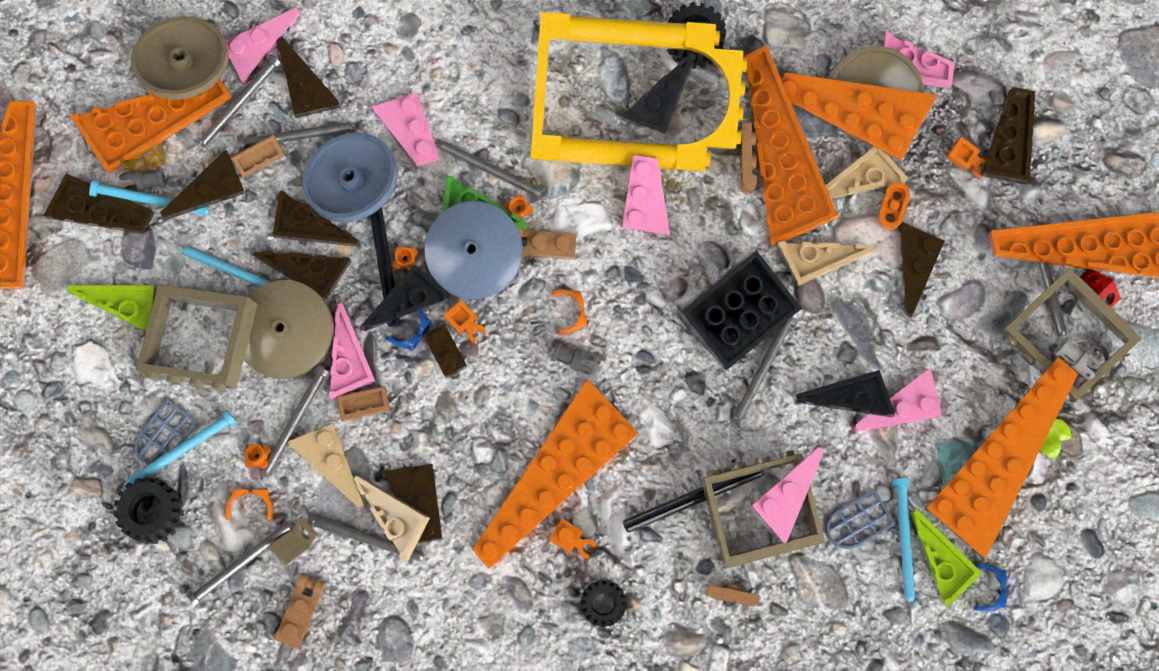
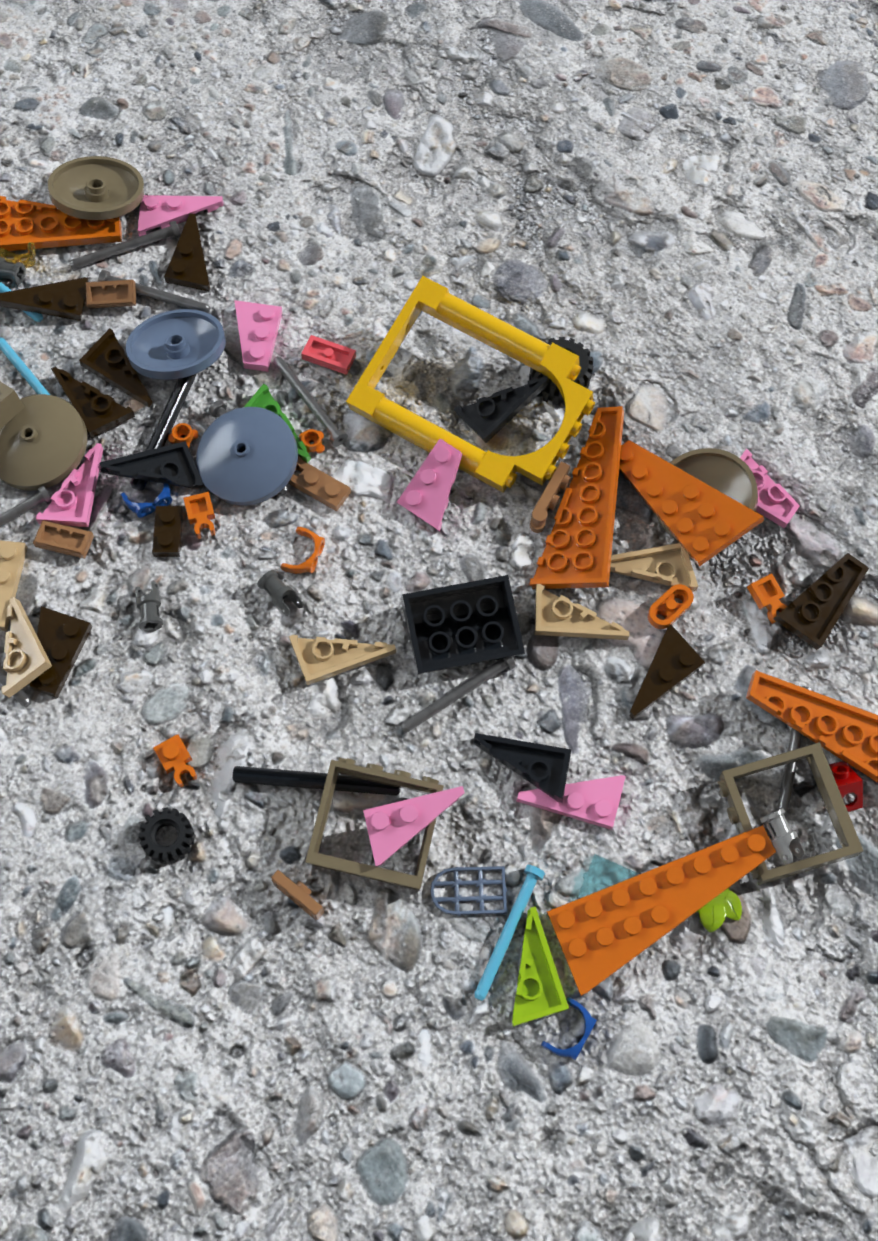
camera: 25 degrees right, 10 degrees down
orange wing [472,380,638,569] -> none
none -> dark grey piece [135,581,163,631]
none -> tan wing [289,635,396,685]
none -> coral plate [301,335,356,375]

